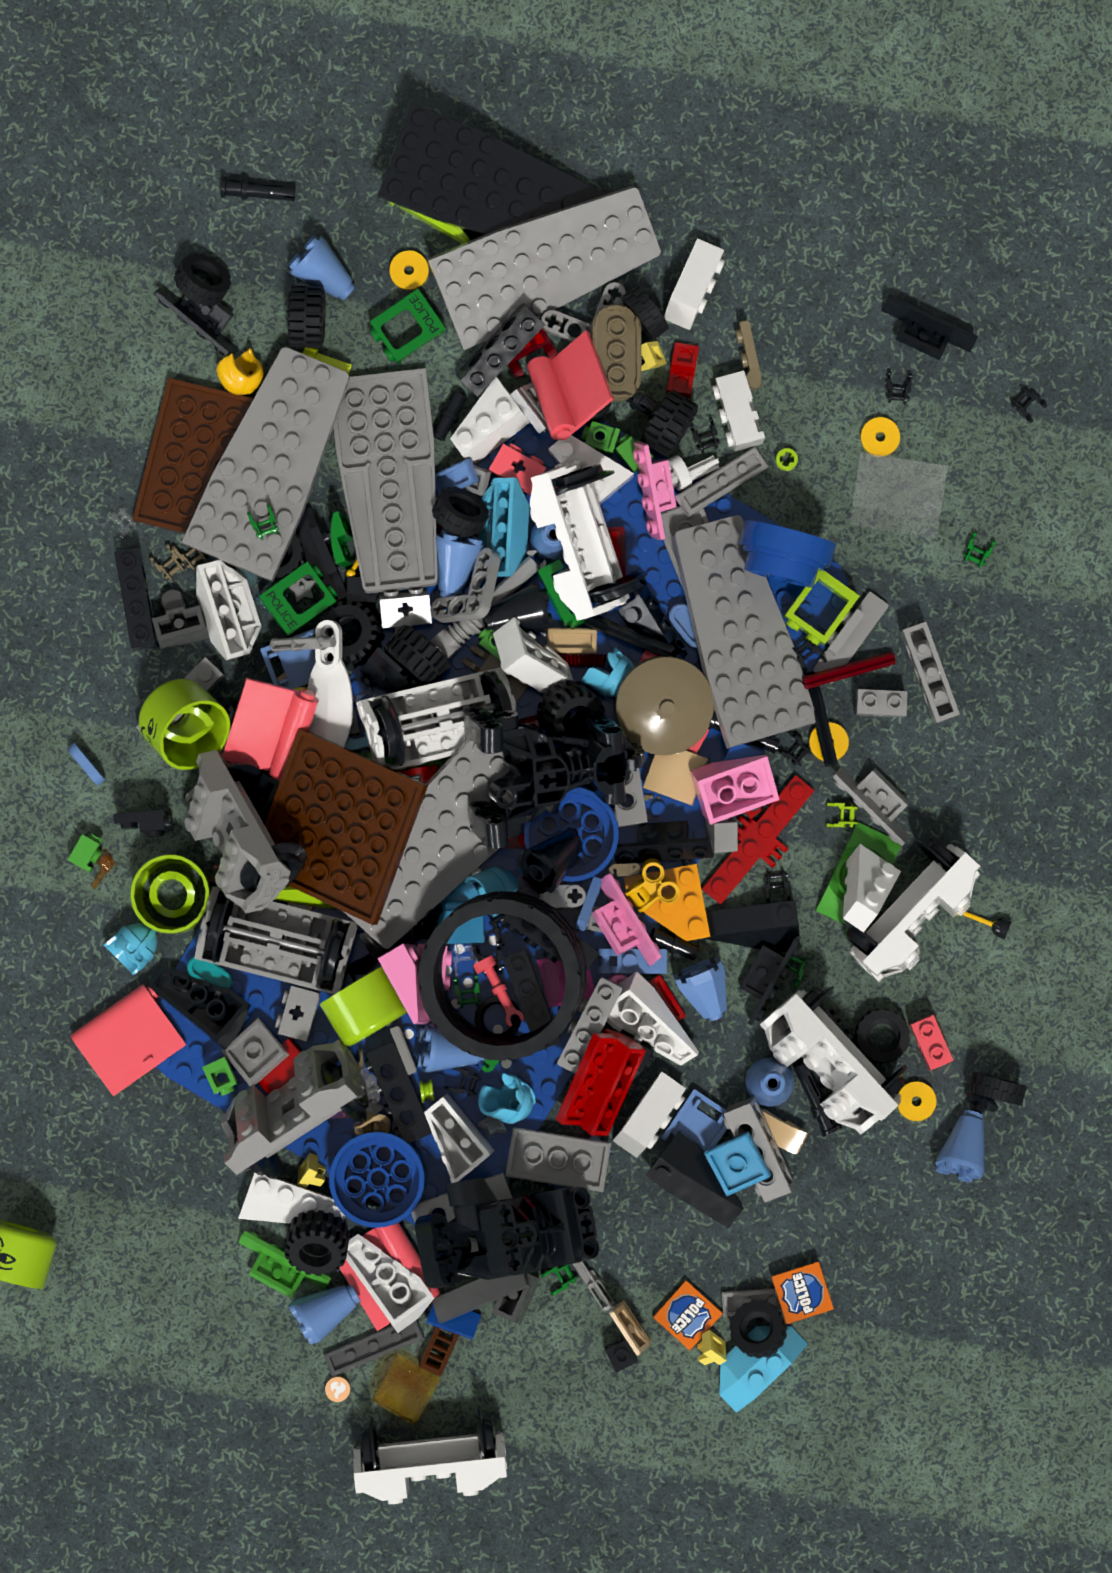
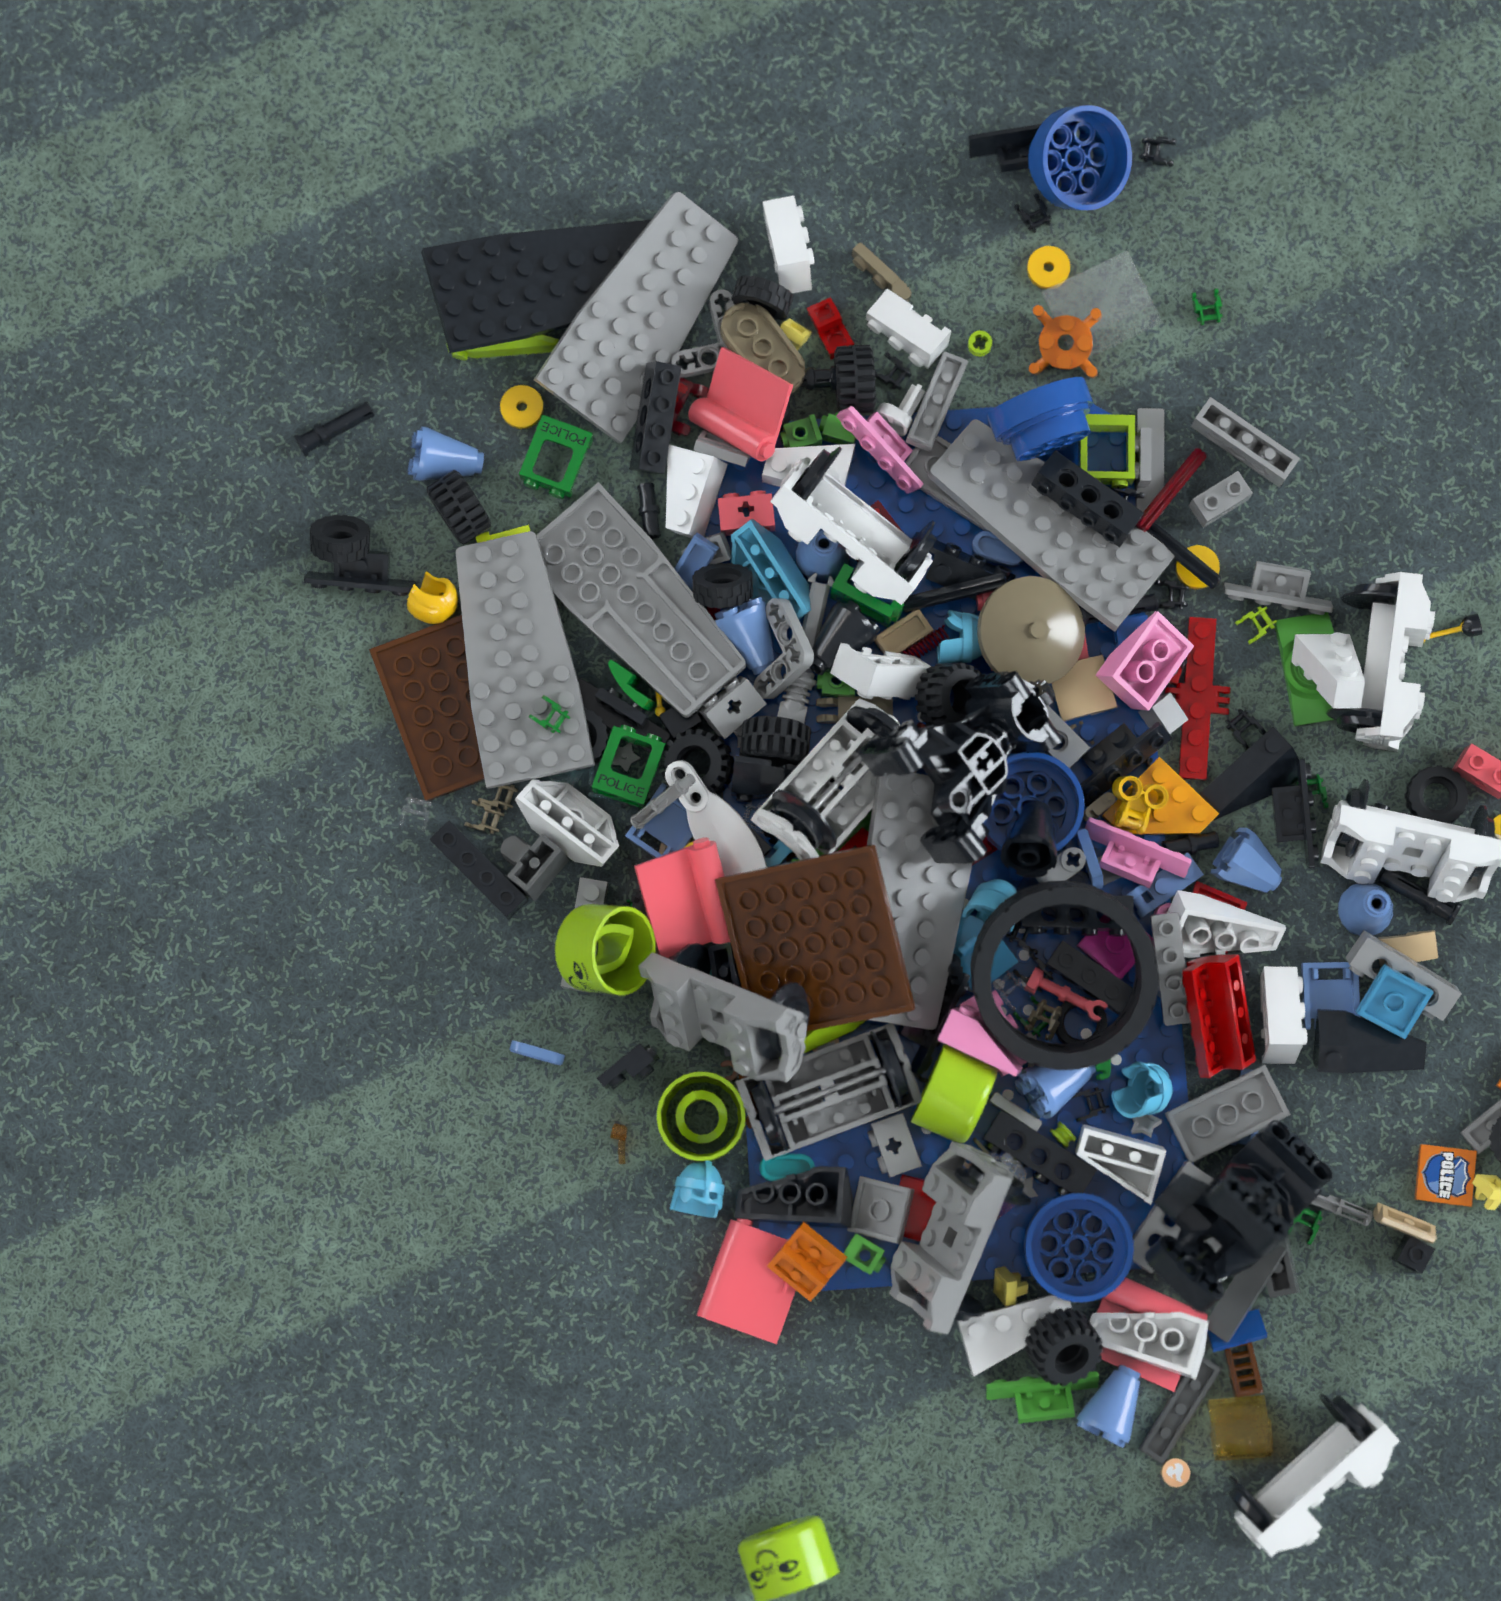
camera: 30 degrees left, 5 degrees down
bright green brick [68,833,103,873] -> none
tan hat [353,1113,391,1136] -> none
none -> orange slope [767,1222,847,1302]
none -> dark tan piece [1025,999,1062,1041]
none -> blue wheel [1028,105,1132,210]
none -> orange plate [1029,305,1102,378]
none -> black brick [1031,450,1144,548]

